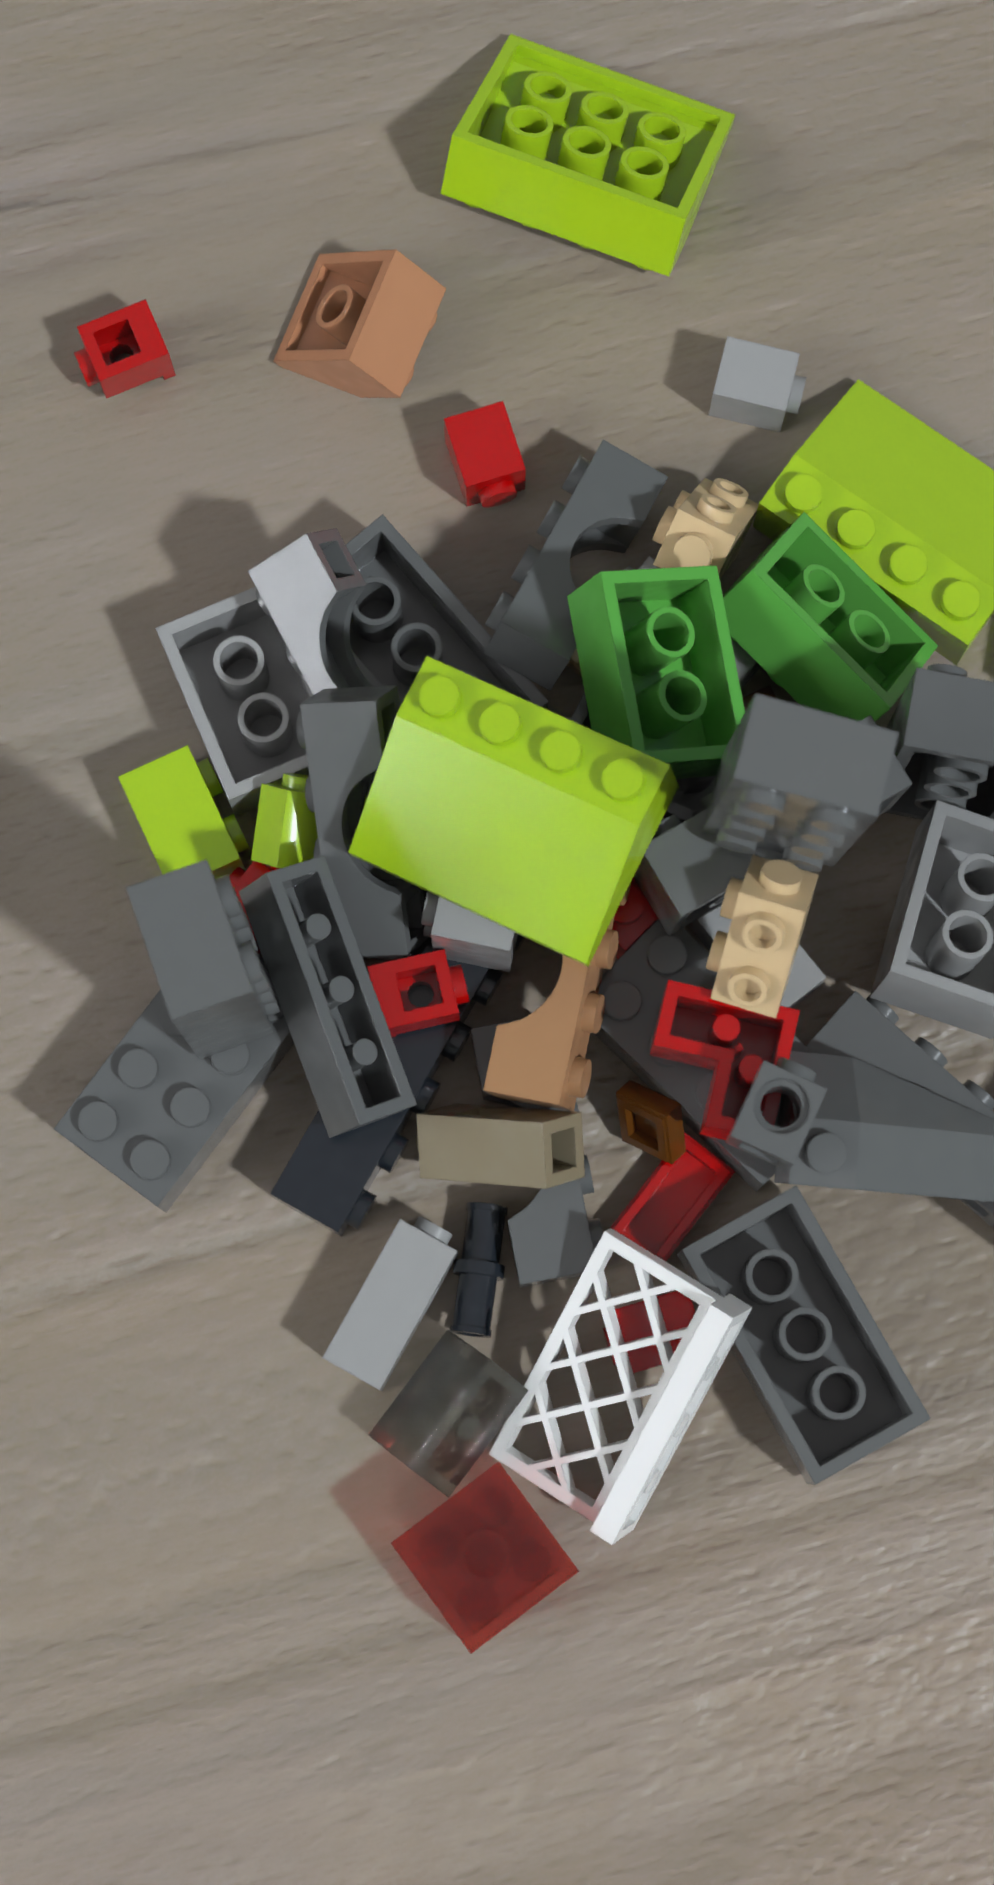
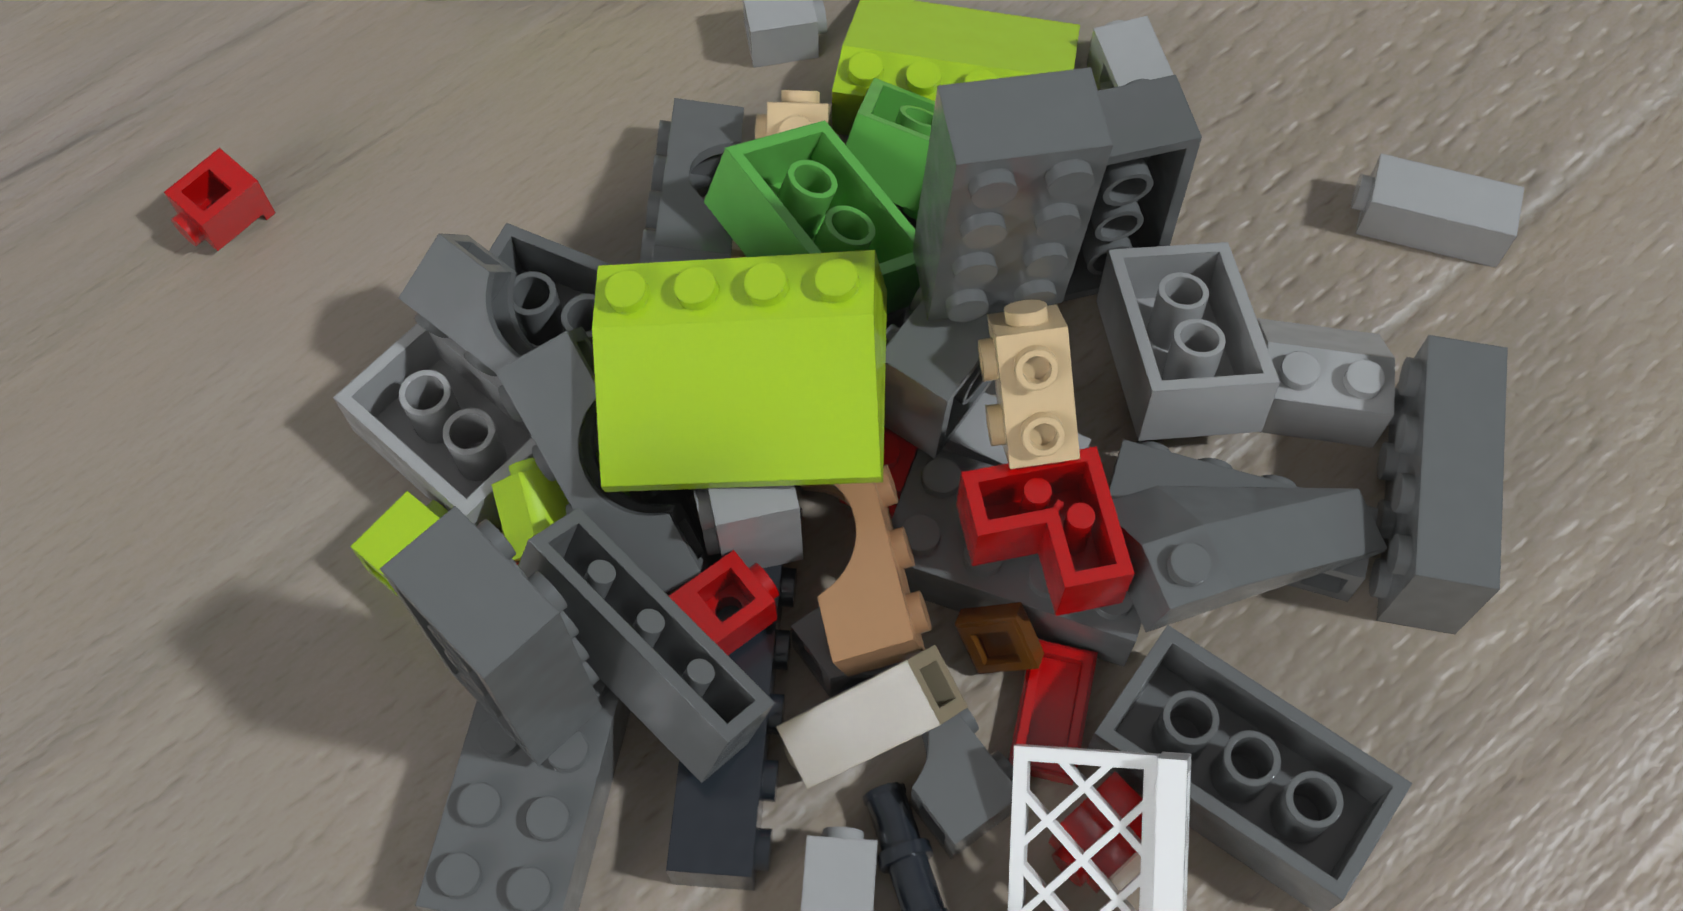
camera: 25 degrees left, 15 degrees down
nougat slope [273,249,446,398] -> none
red brick [444,401,526,508] -> none
dark grey brick [725,1058,827,1171] -> none

